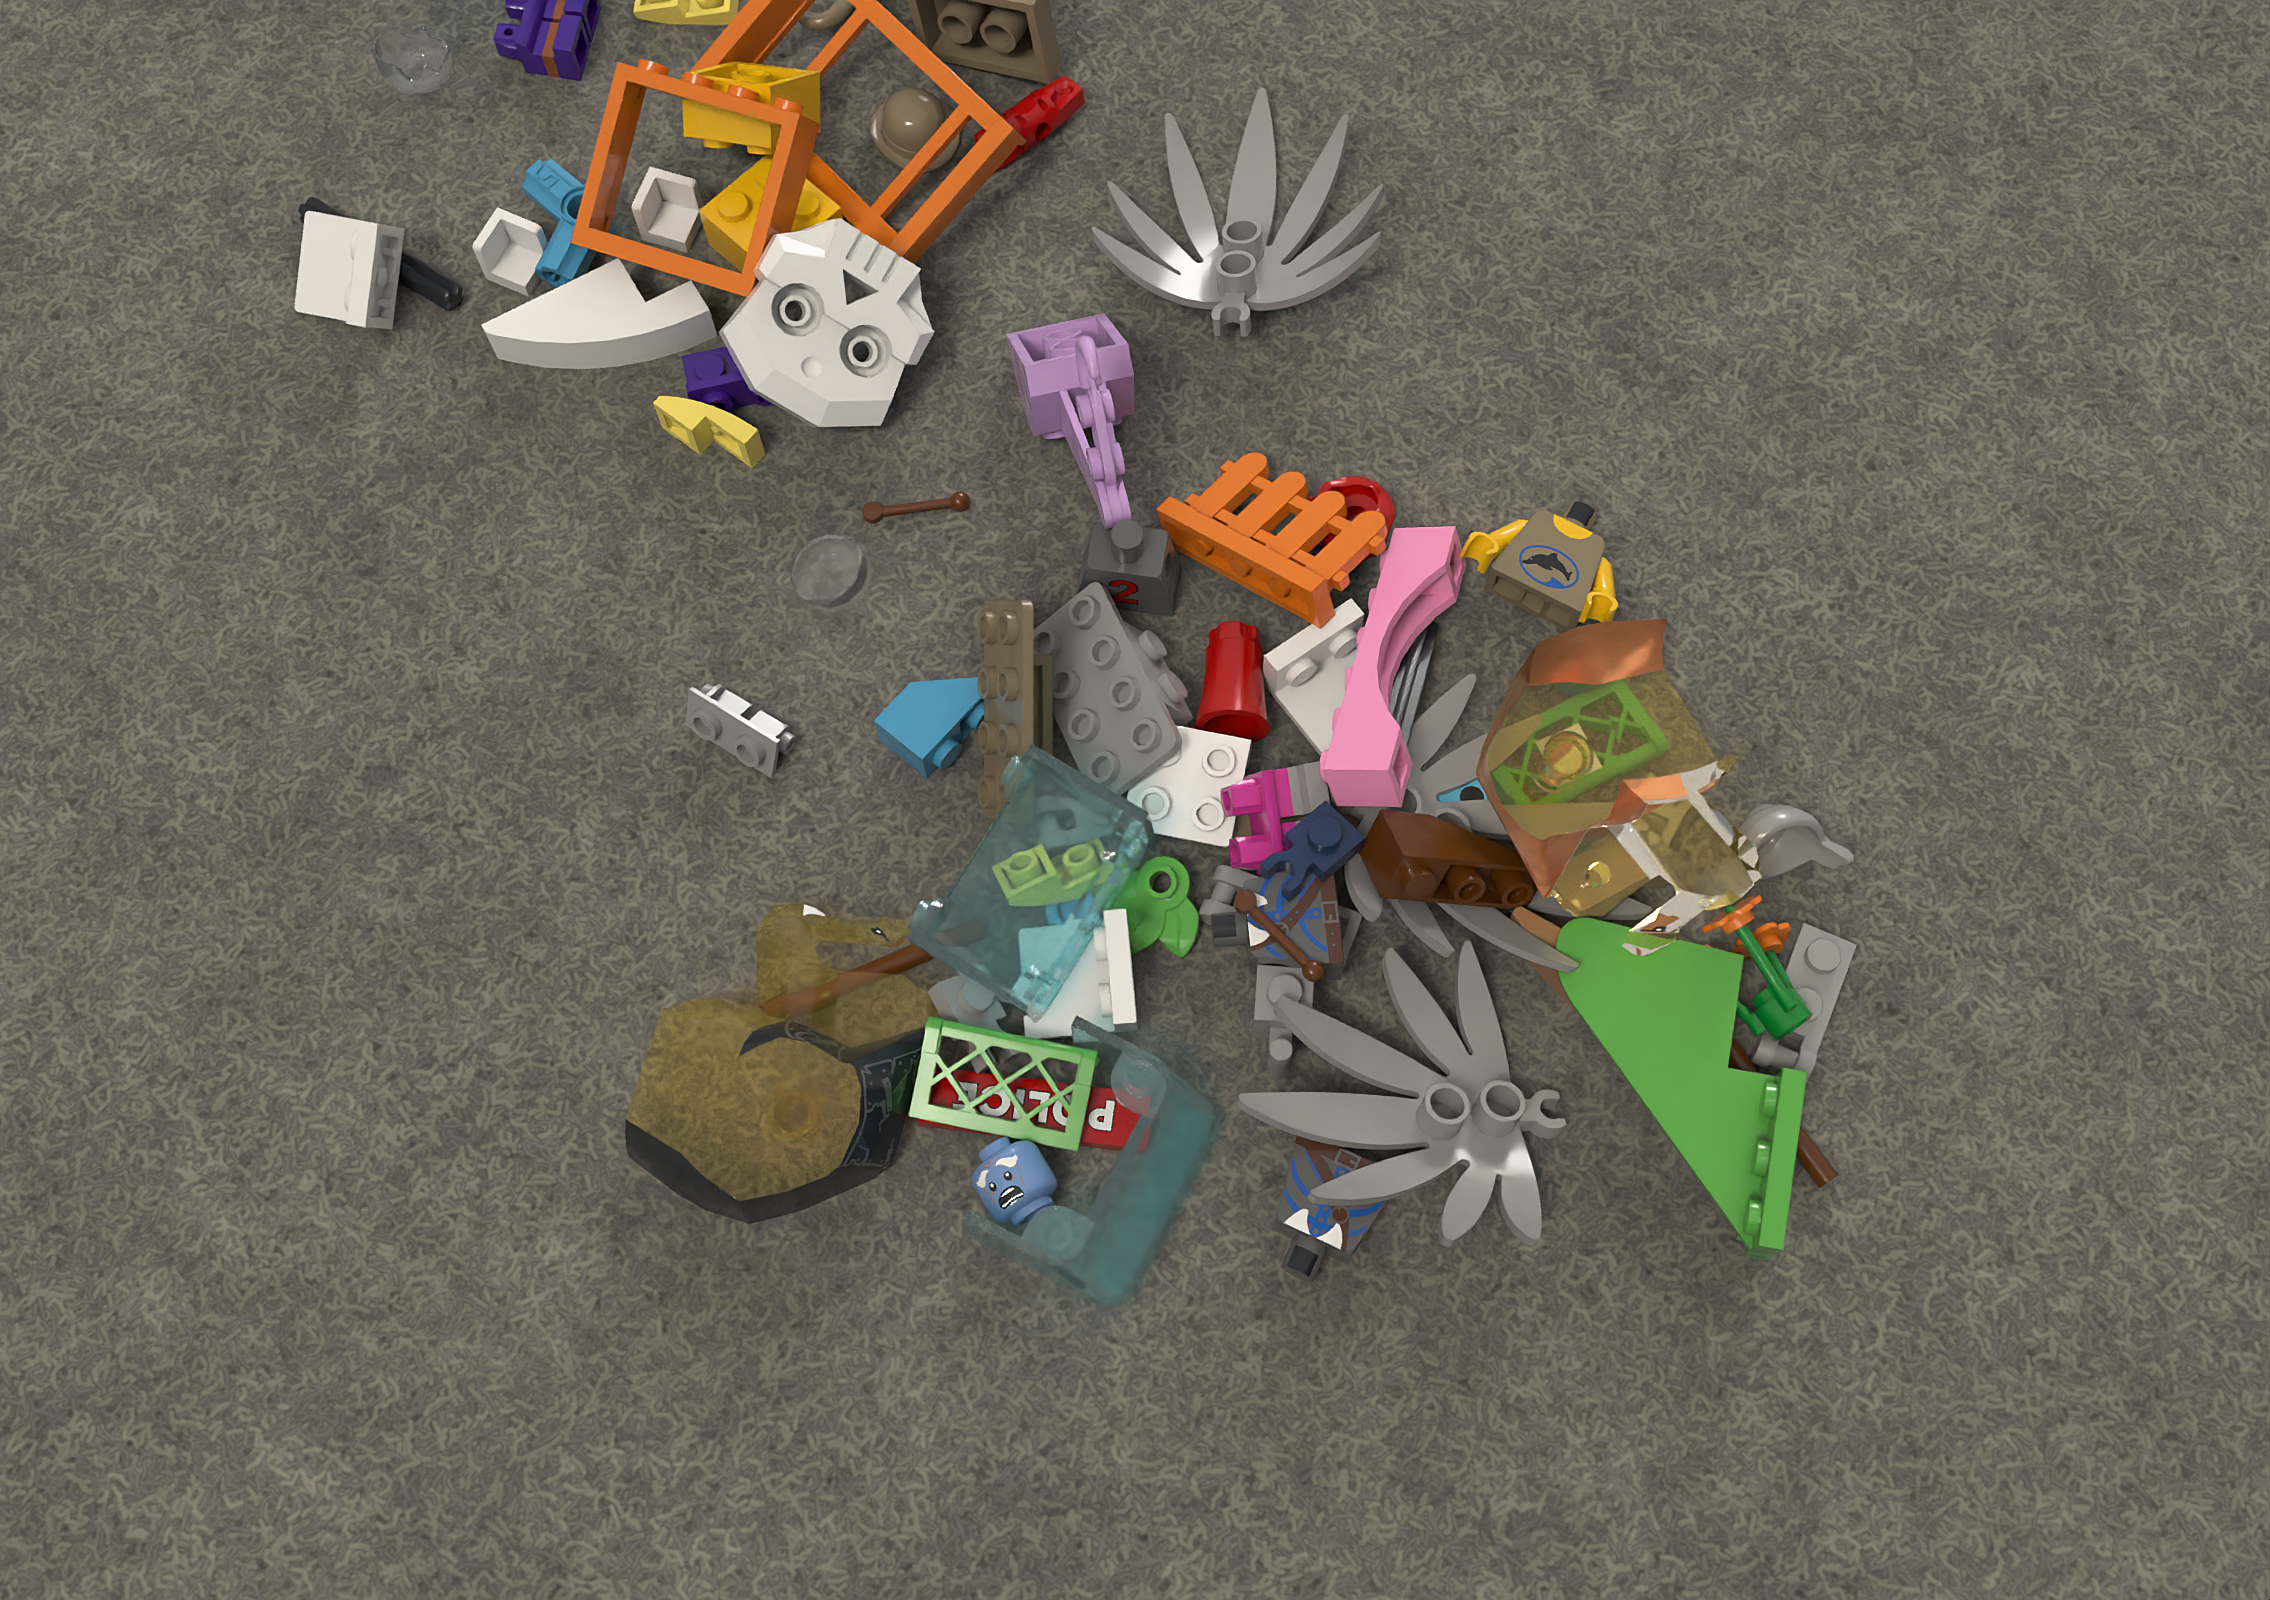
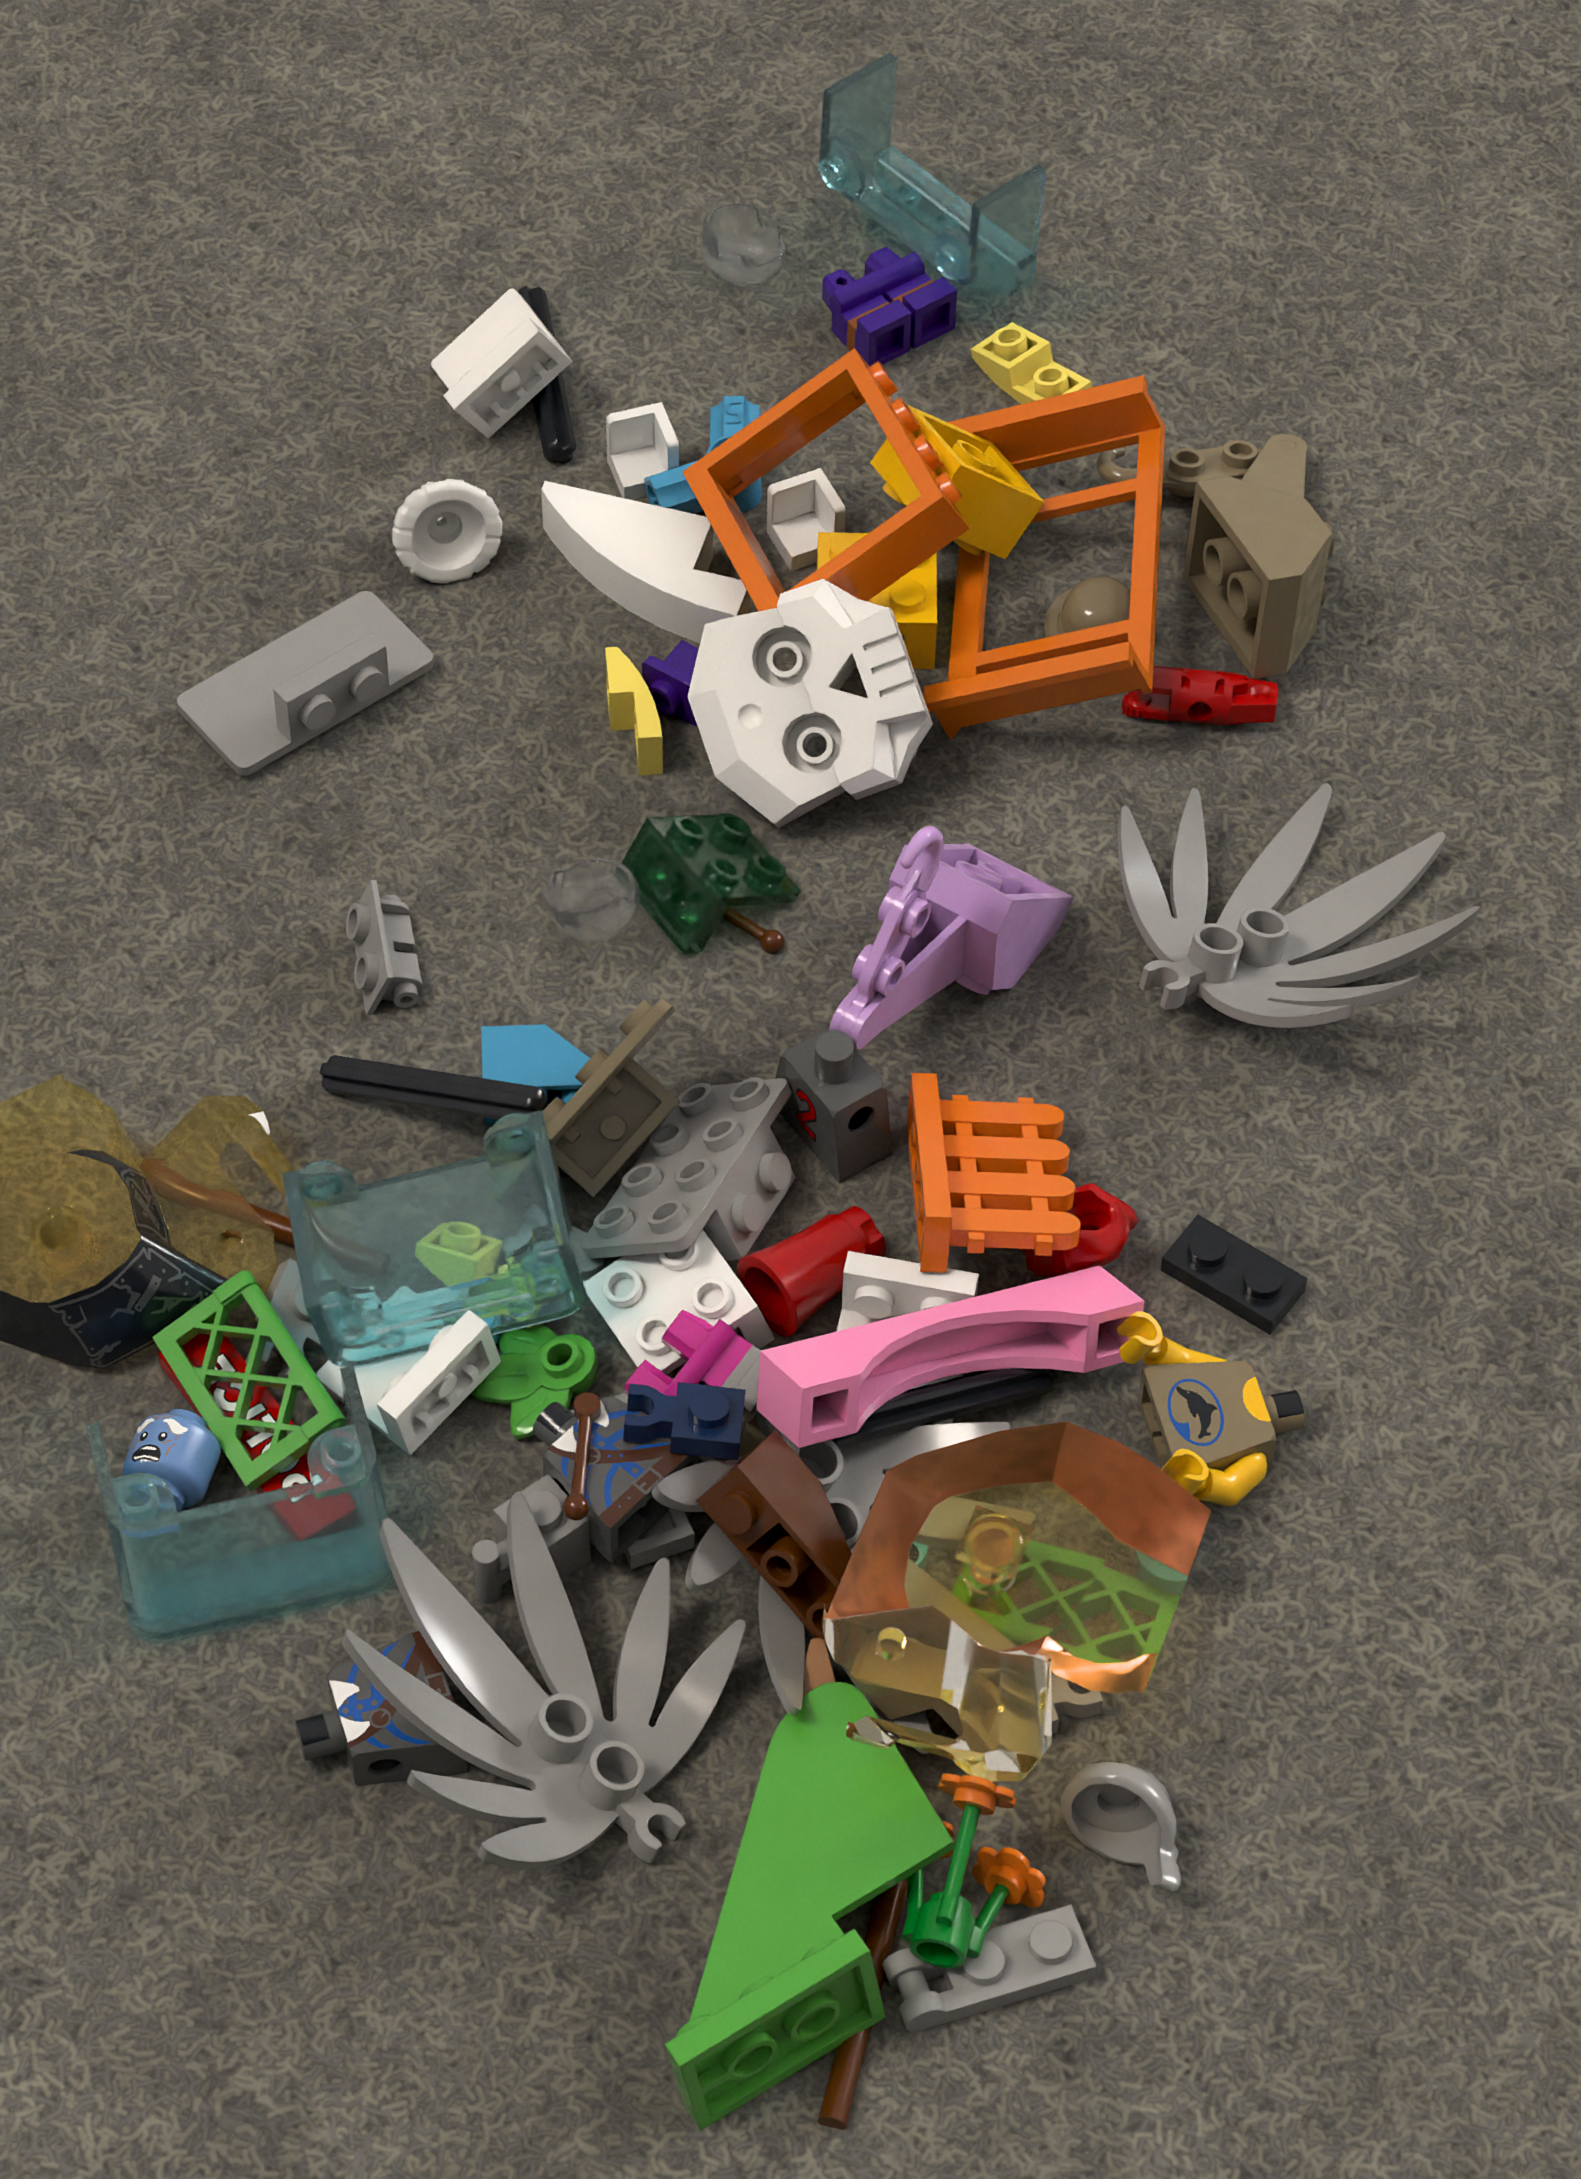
camera: 45 degrees right, 15 degrees down
none -> light grey bracket [177,591,434,776]
none -> black axle [319,1055,548,1125]
none -> white hair [392,479,502,584]
none -> clear green bracket [615,813,801,955]
none -> black plate [1160,1214,1307,1335]

